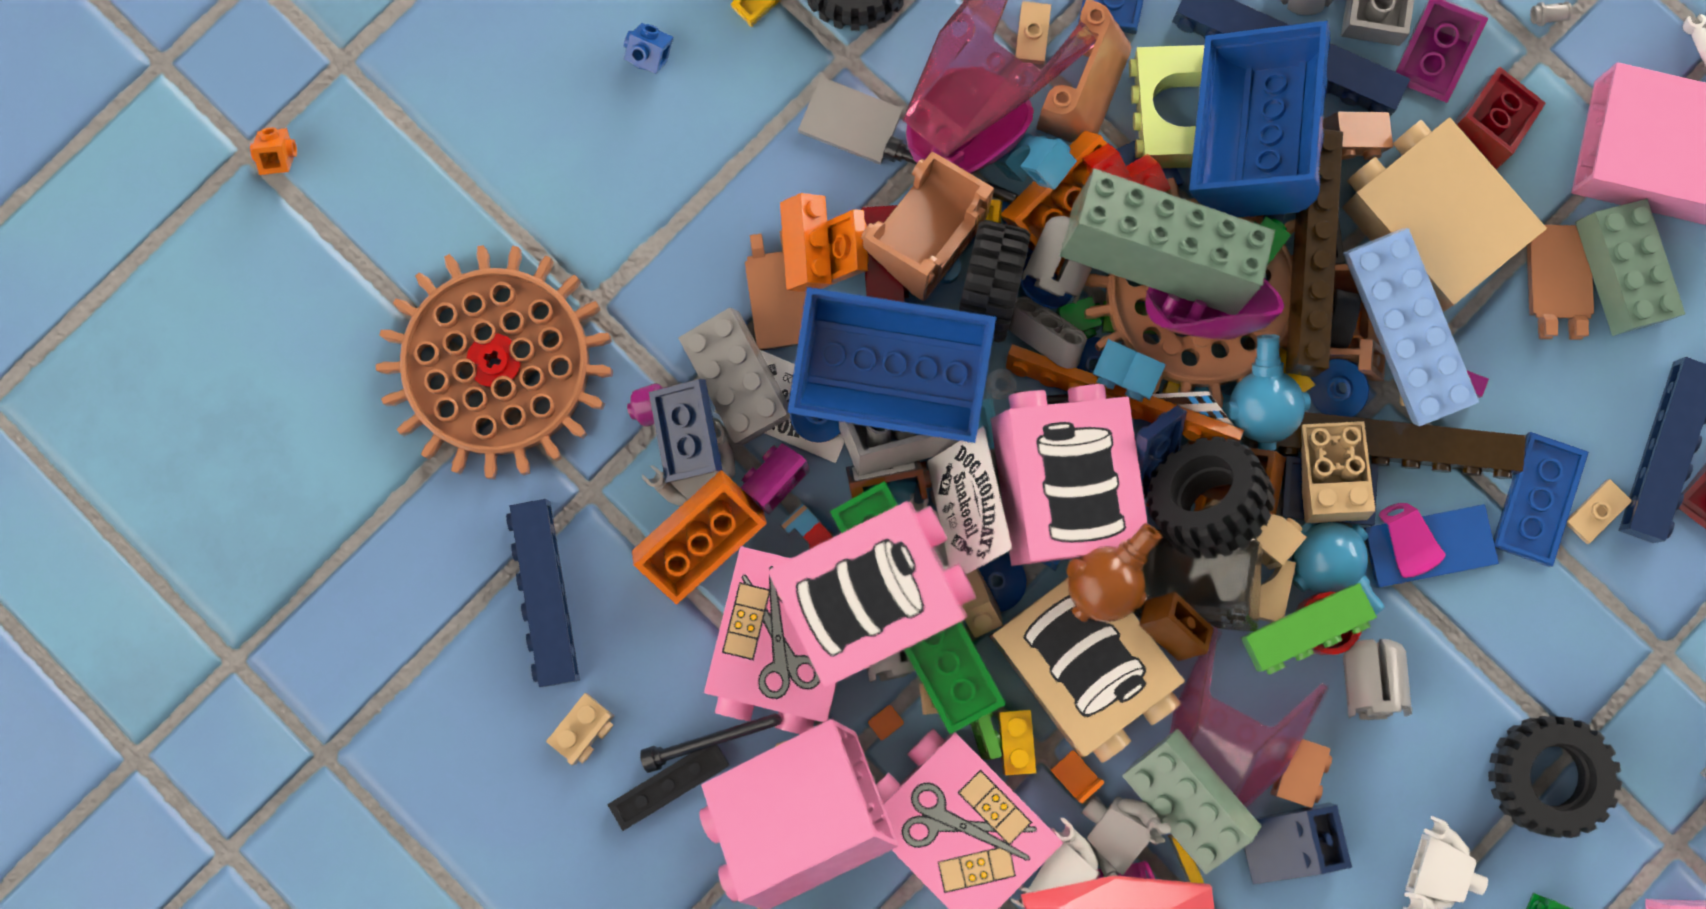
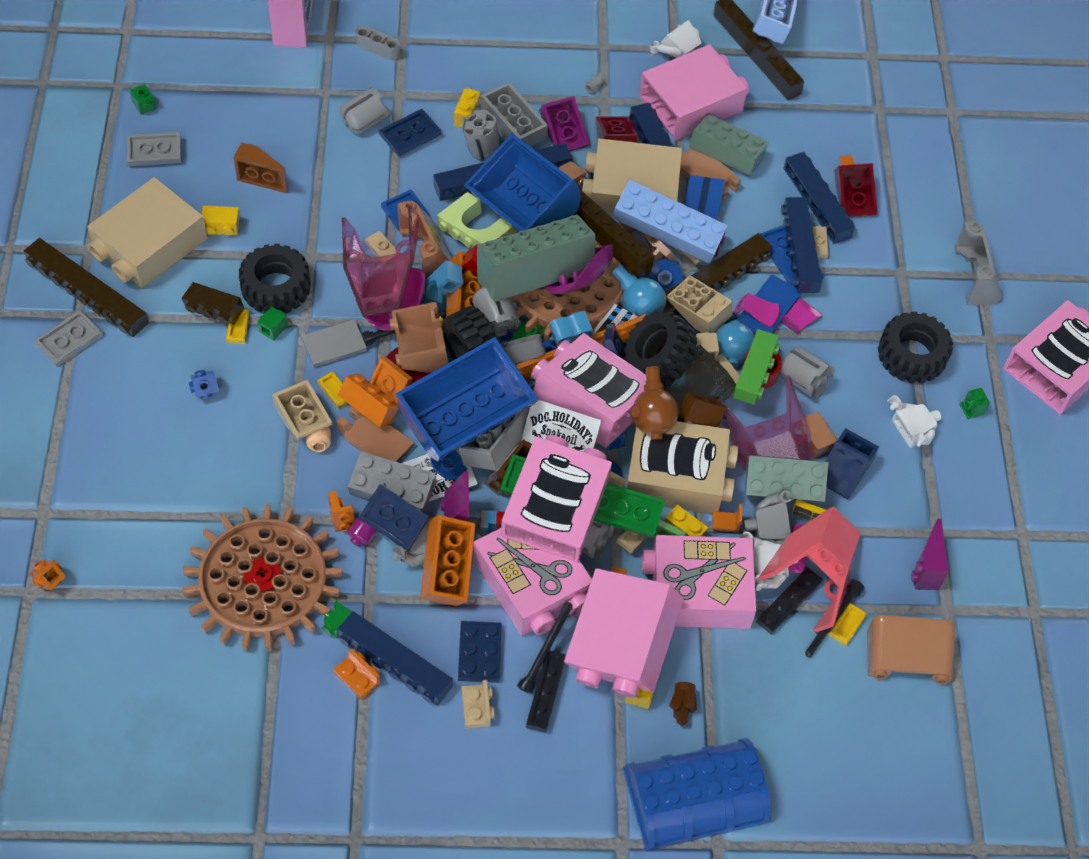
camera: 55 degrees left, 25 degrees down
none -> green brick [257,307,288,341]
none -> tan slope [272,380,333,440]
none -> light nougat head [306,427,331,452]
none -> yellow tile [317,371,349,410]
none -> green brick [322,601,352,638]
none -> orange bracket [328,491,354,532]
none -> orange bracket [333,649,380,700]
none -> dark blue plate [458,621,502,683]
none -> dark blue brick [629,102,675,147]
none -> blue tile [684,175,725,221]
none -> dark blue brick [781,197,822,293]
none -> dark pink piece [782,298,822,334]

